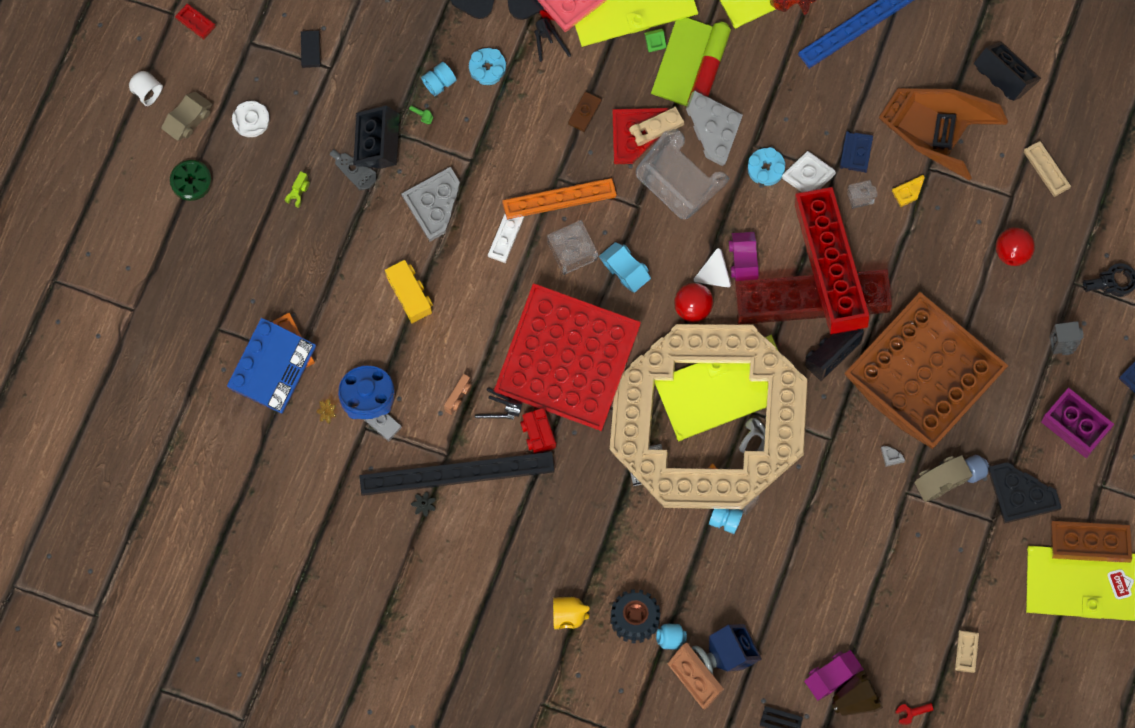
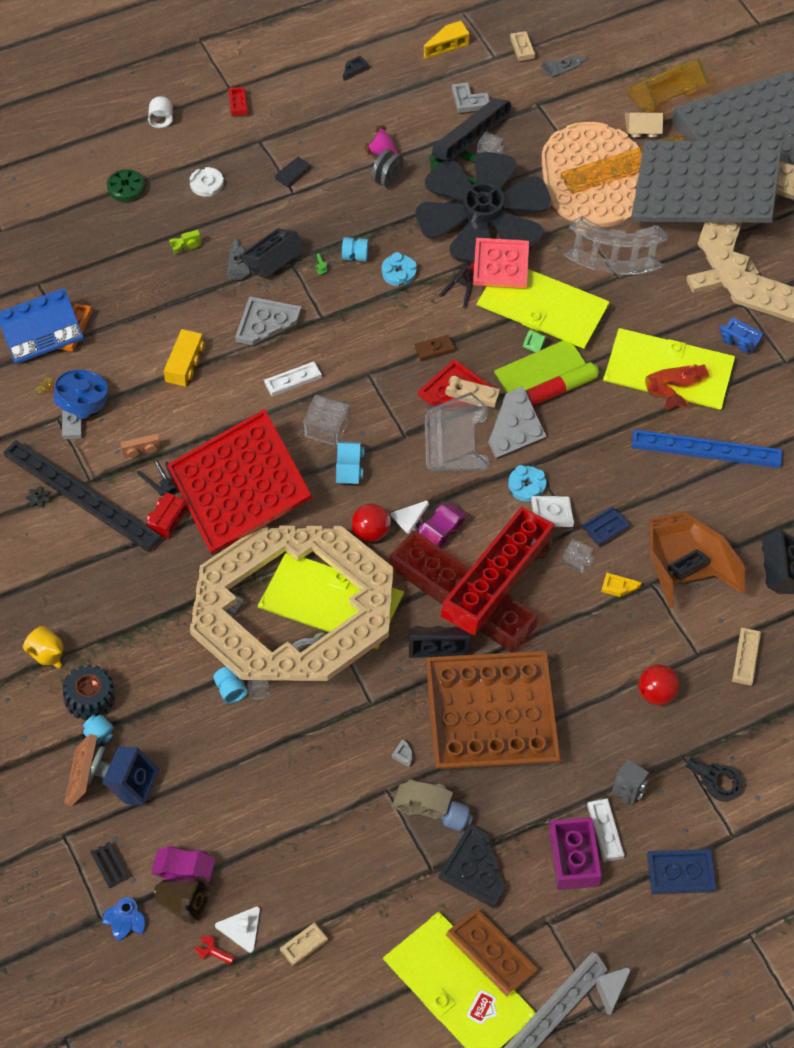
camera: 40 degrees right, 15 degrees down
dark tan brick [161,92,212,141] -> none
orange tile [502,178,616,220] -> none
none -> white piece [215,907,260,953]
none -> white tile [587,799,624,862]

